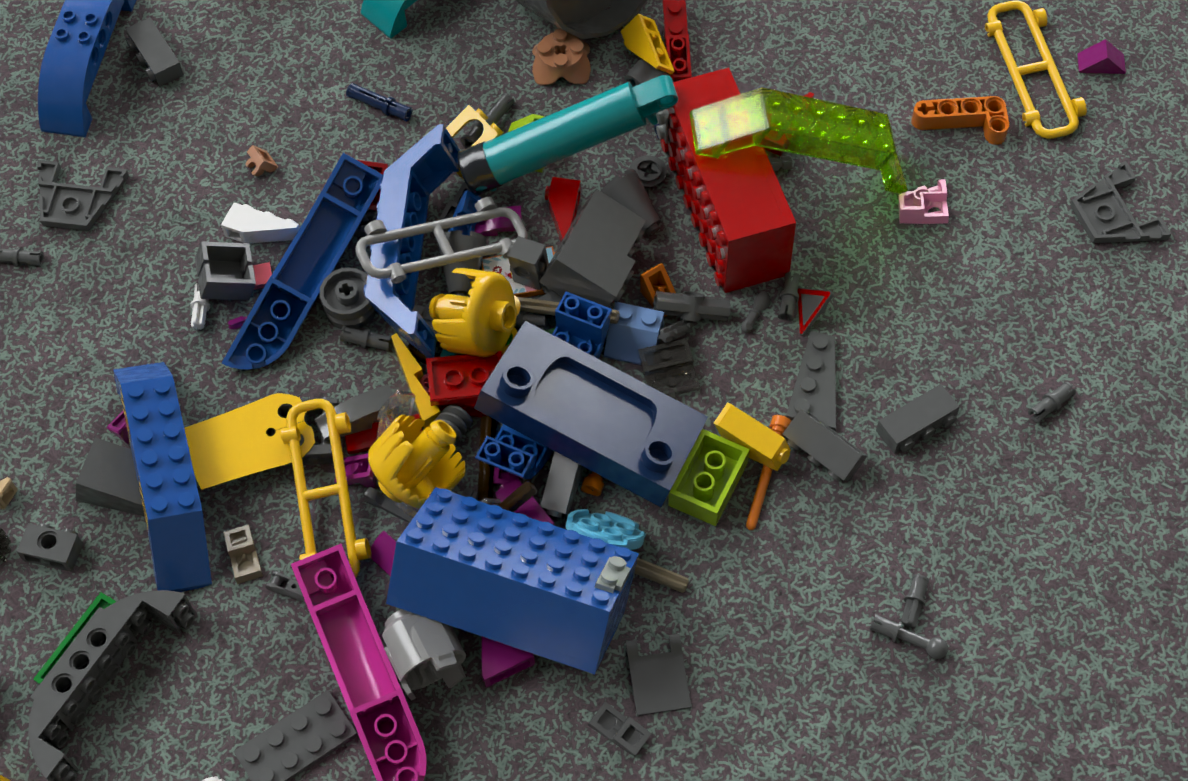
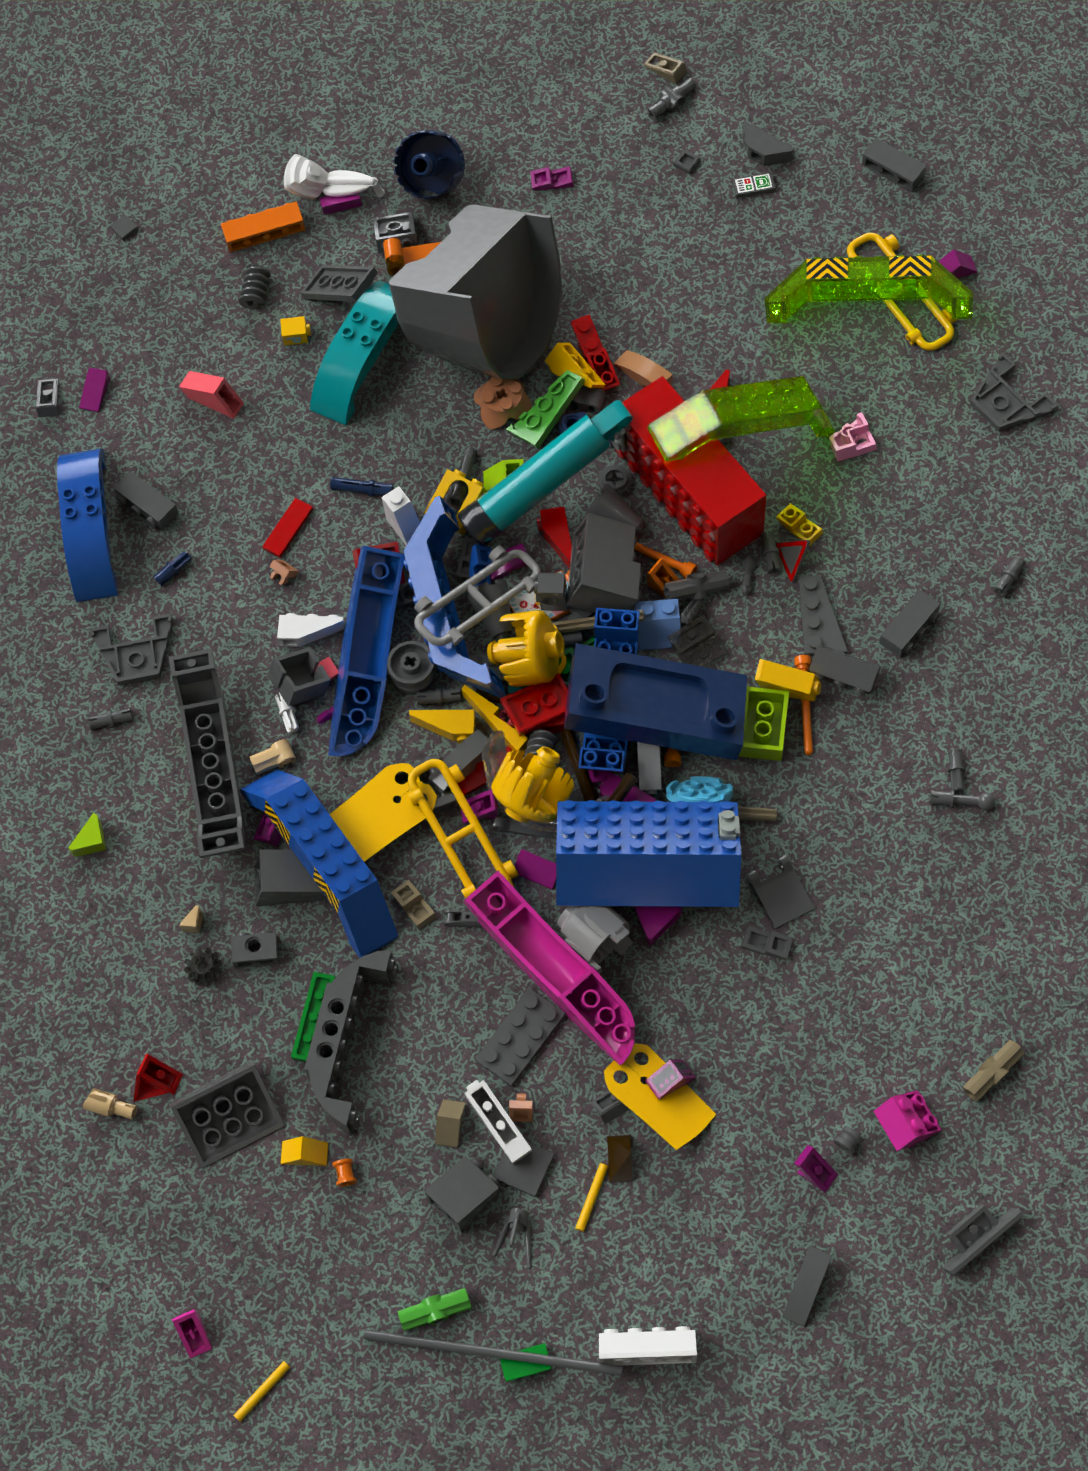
camera: 15 degrees left, 5 degrees up
orange beam [911,96,1009,145] -> none
none -> dark blue axle [153,551,192,586]
none -> dark grey slope [169,649,246,858]
none -> tan piece [250,739,296,775]
none -> red tile [262,498,313,558]
none -> white slope [382,487,420,545]
none -> yellow slope [409,709,475,744]
none -> bright green wing [506,370,585,449]
none -> medium nougat slope [613,350,673,387]
none -> orange piece [634,542,698,578]
none -> clear neon green slope [765,254,973,323]
none -> yellow slope [776,503,823,546]

